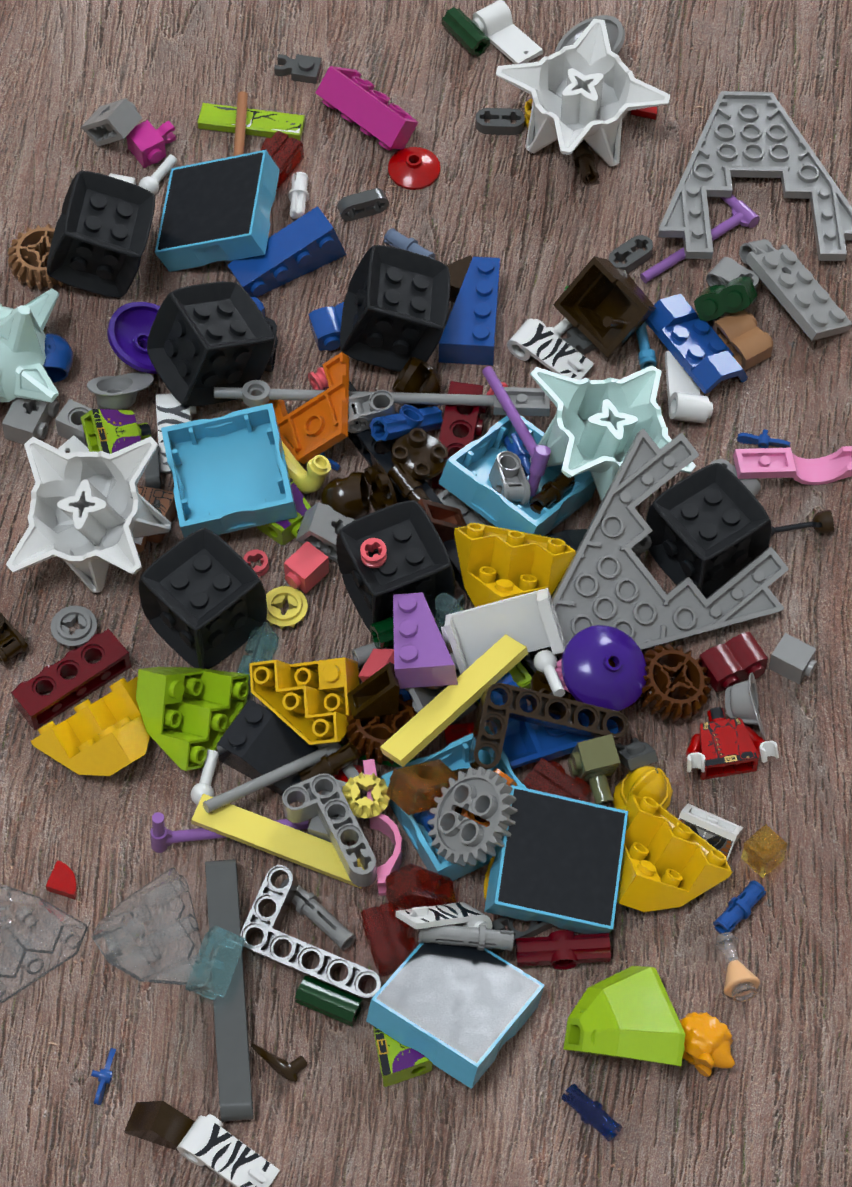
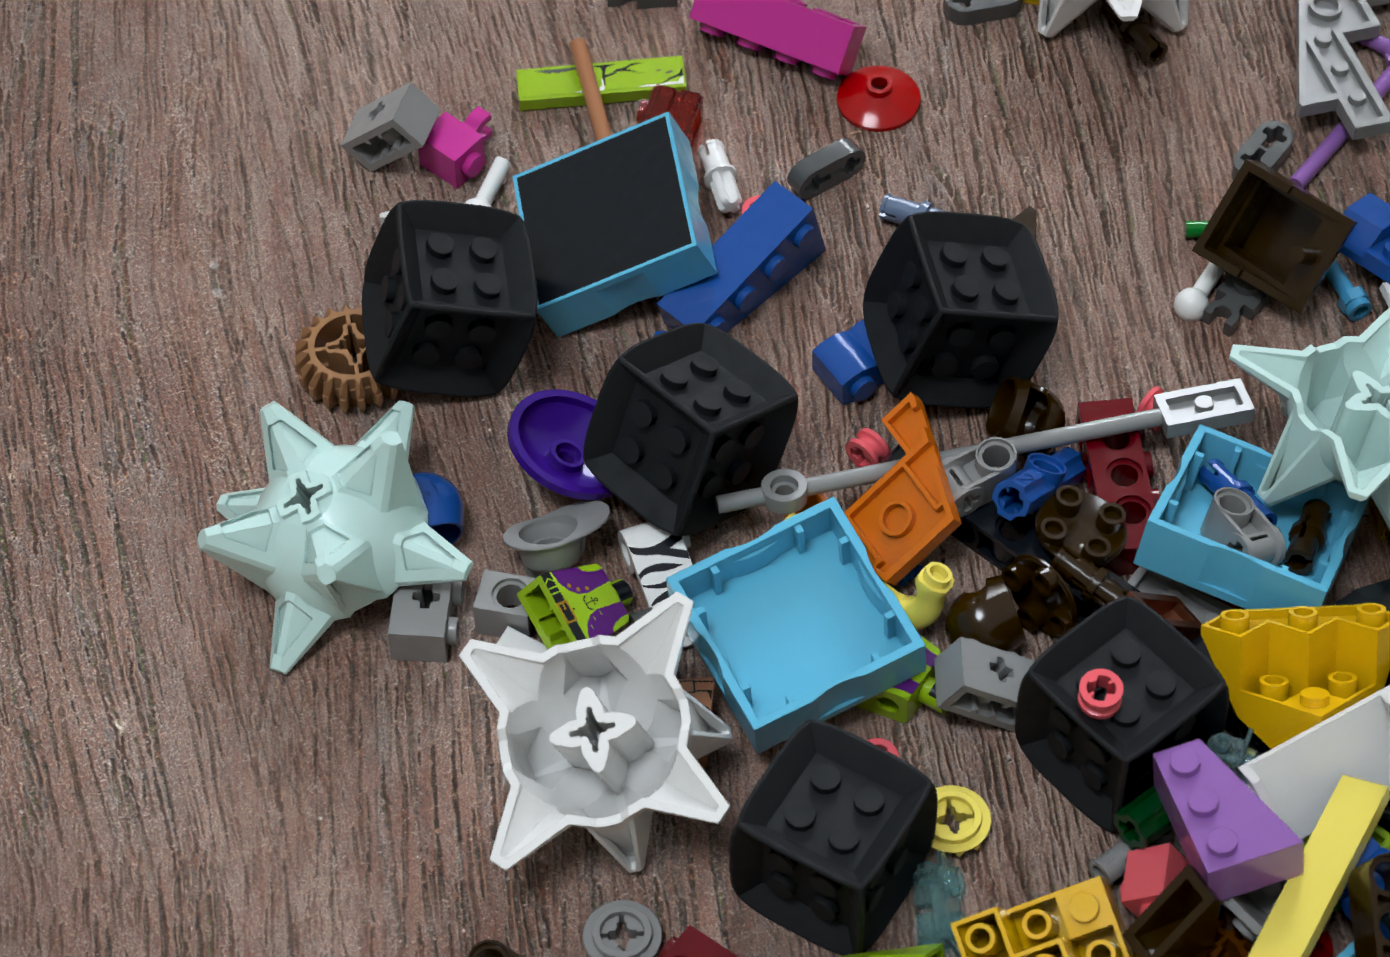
camera: 15 degrees left, 5 degrees down
coral brick [284,541,329,594] -> none
blue wedge [439,256,500,366] -> none
medium lavender bar [482,366,551,497] -> none
white door [507,319,594,380] -> none

